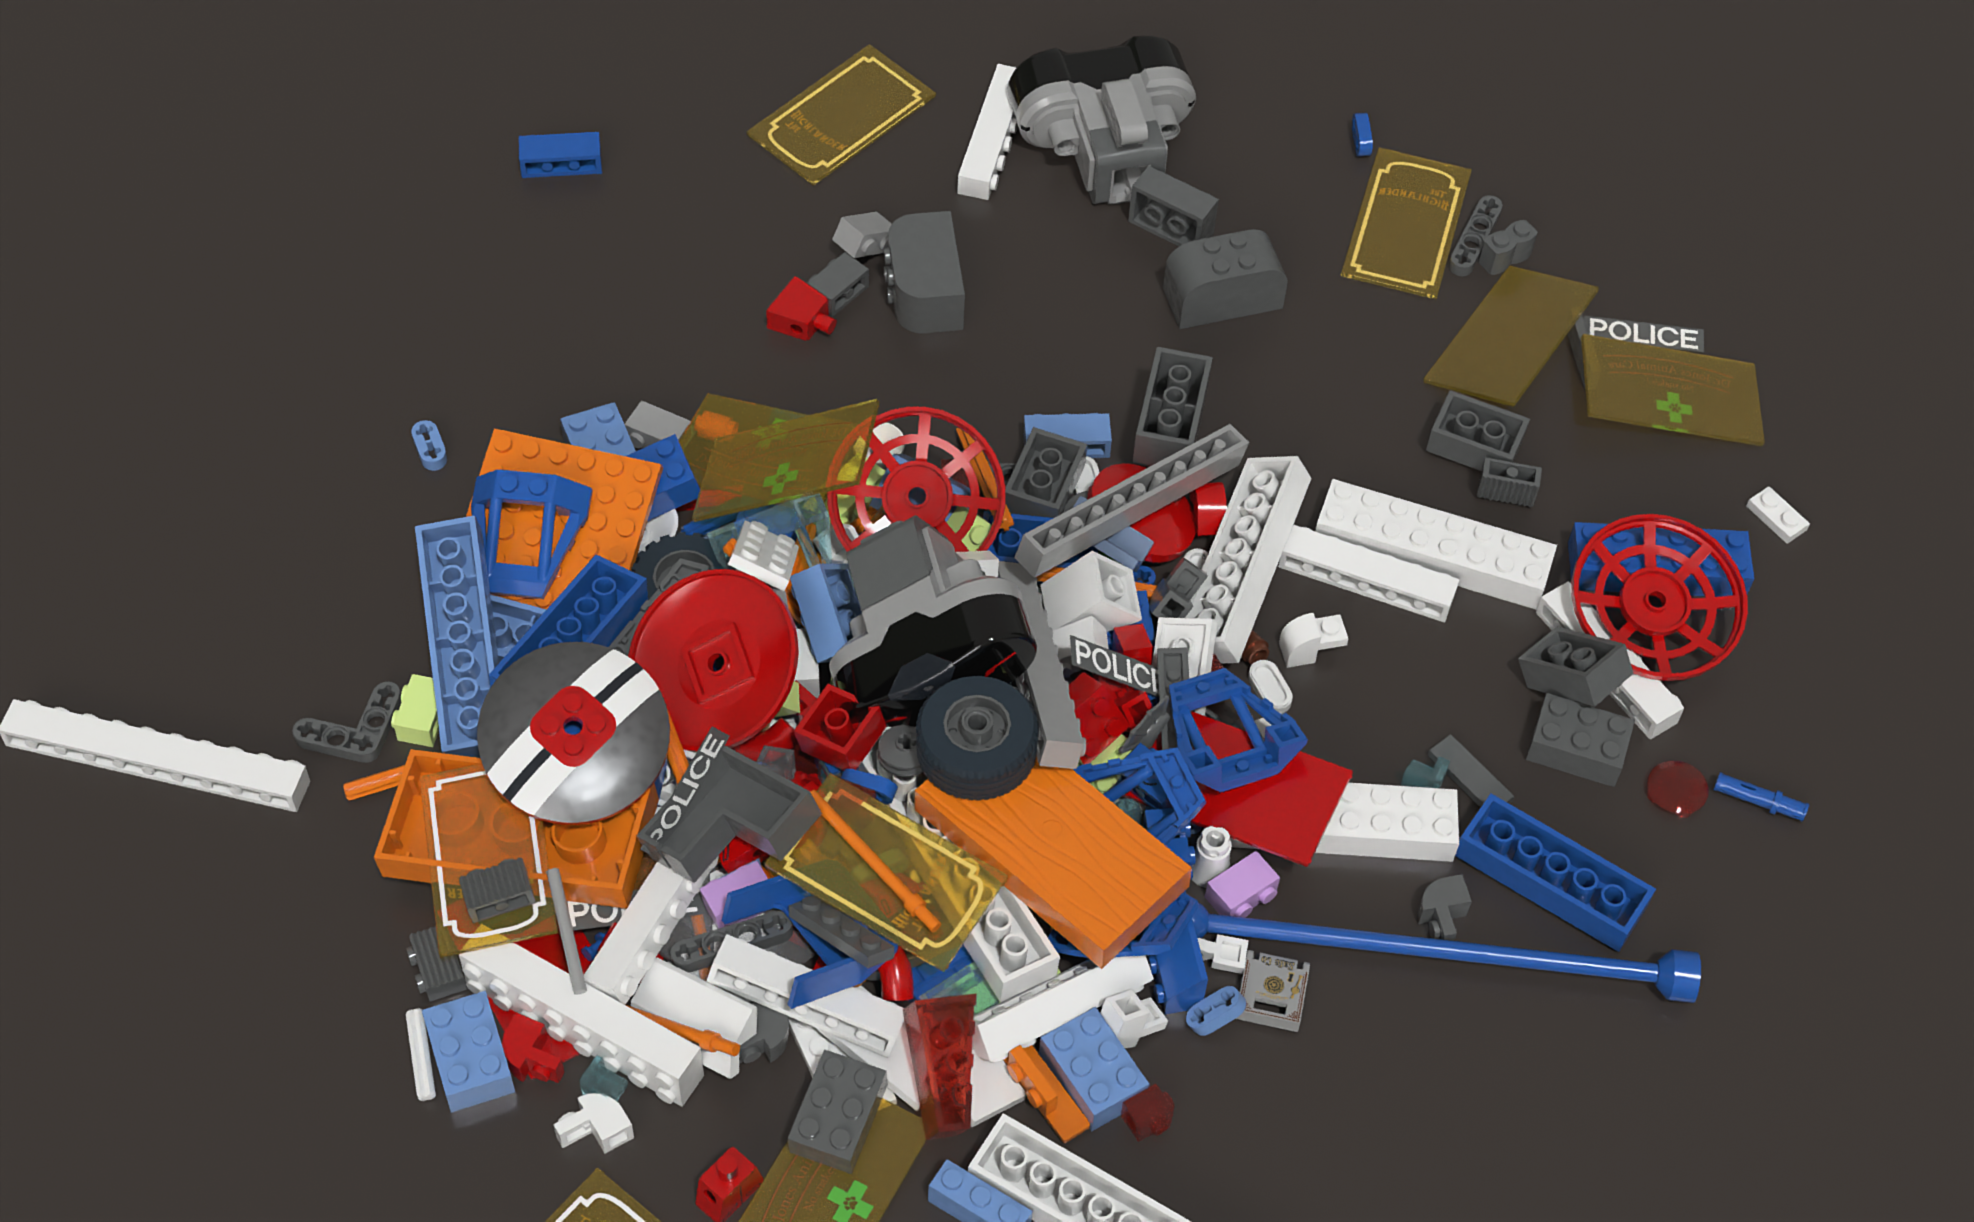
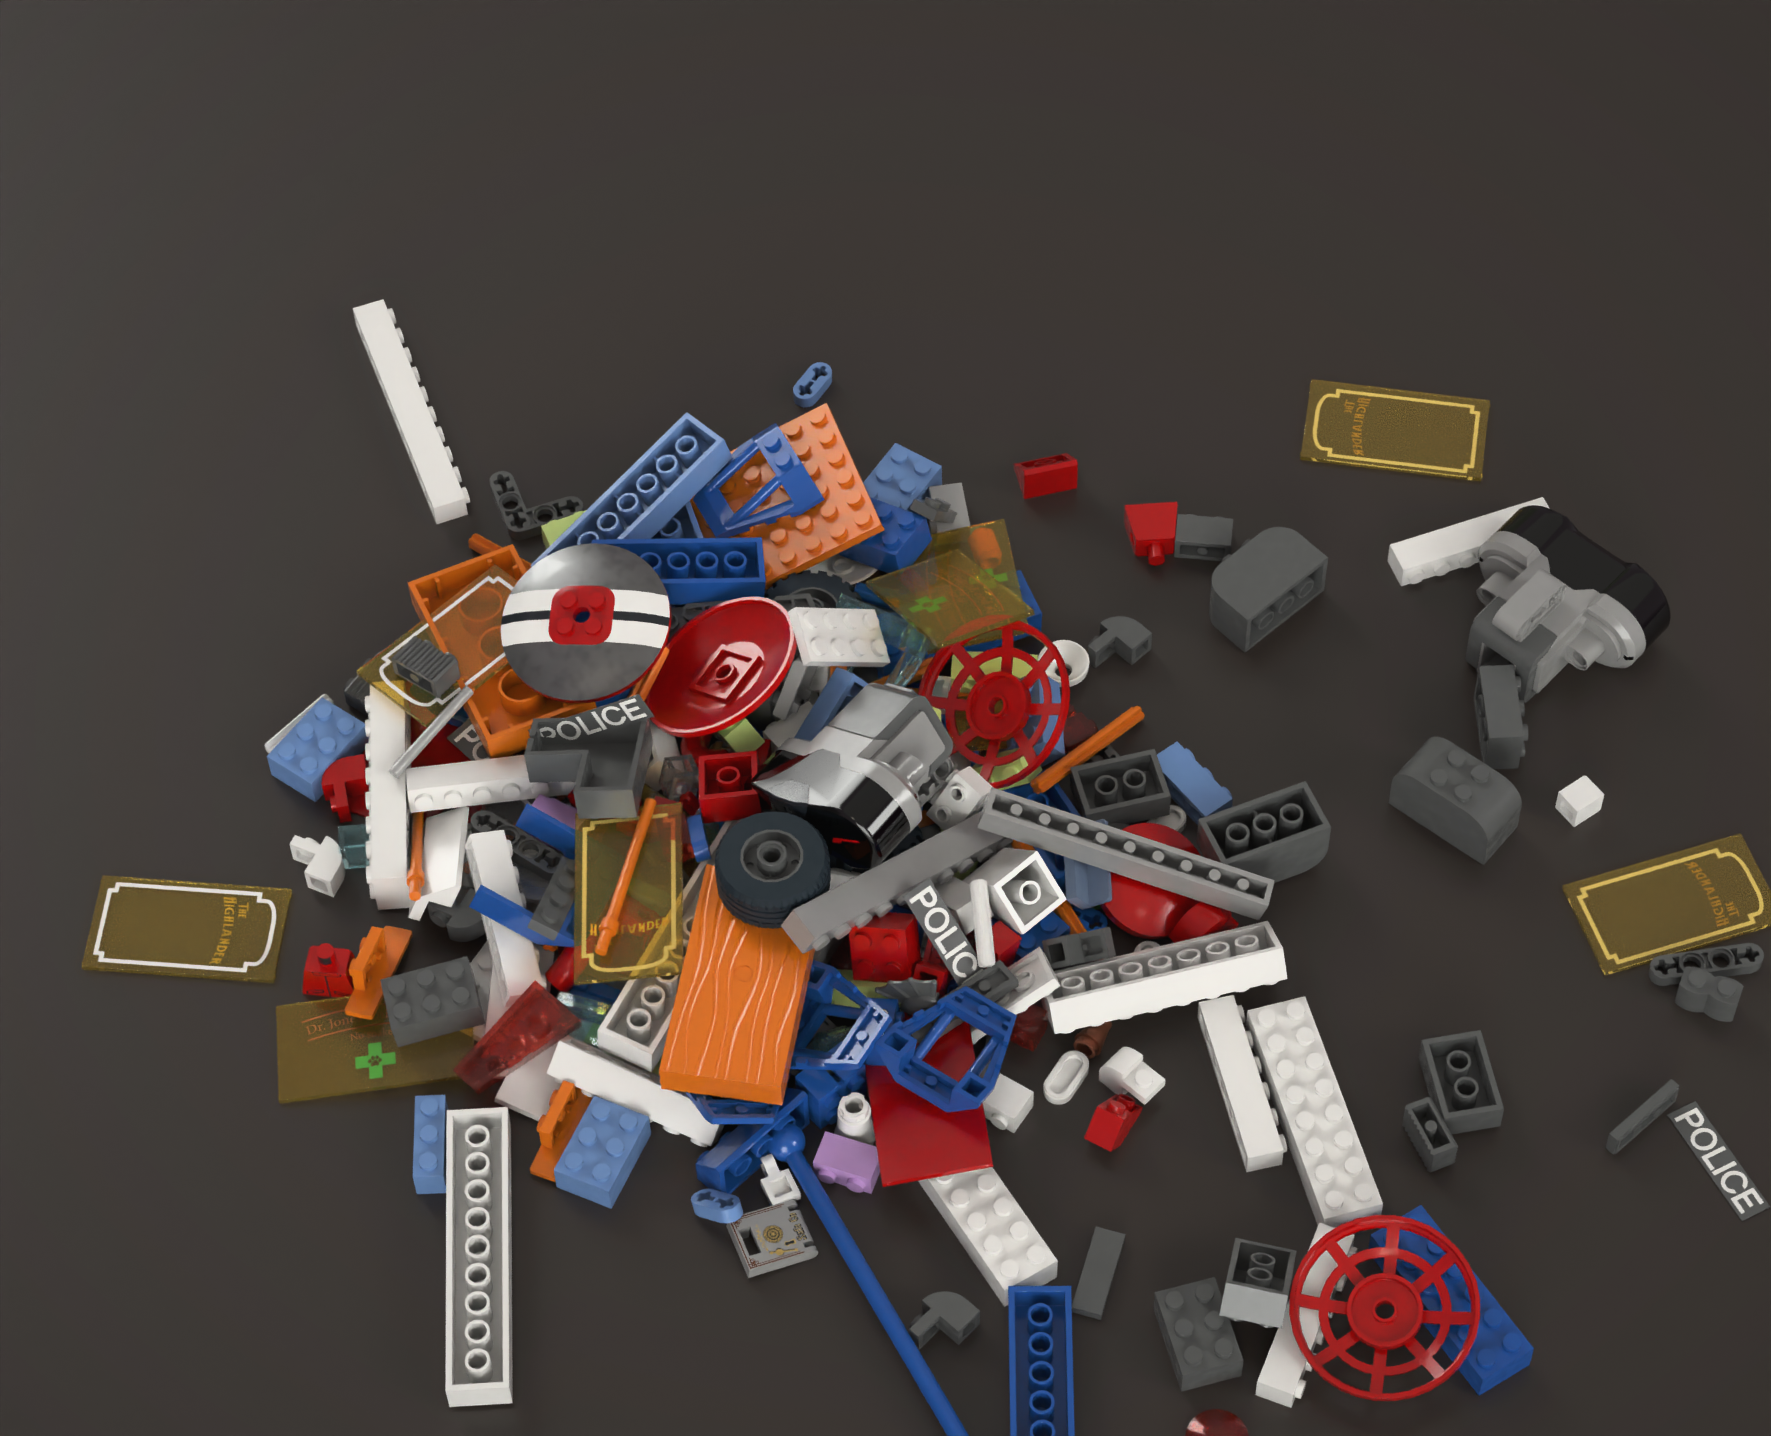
camera: 60 degrees right, 0 degrees up
blue brick [519,132,602,178] -> none
light grey brick [832,211,892,258] -> none
white brick [1100,989,1168,1048] -> none
clear red brick [1120,1083,1175,1142] -> none
blue beam [1352,113,1373,156] -> none
clear light blue panel [1401,756,1450,789] -> none
clear yellow piece [1424,266,1599,407] -> none
clear yellow piece [1581,334,1765,446] -> none
white plate [1746,486,1810,544] -> none
none -> orange bracket [344,926,412,1020]
none -> dark grey plate [910,497,957,523]
none -> white axle [970,879,995,968]
none -> red slope [1013,453,1078,499]
none -> red slope [1084,1094,1143,1152]
none -> dark grey brick [1088,616,1152,668]
none -> white panel [1555,776,1604,827]

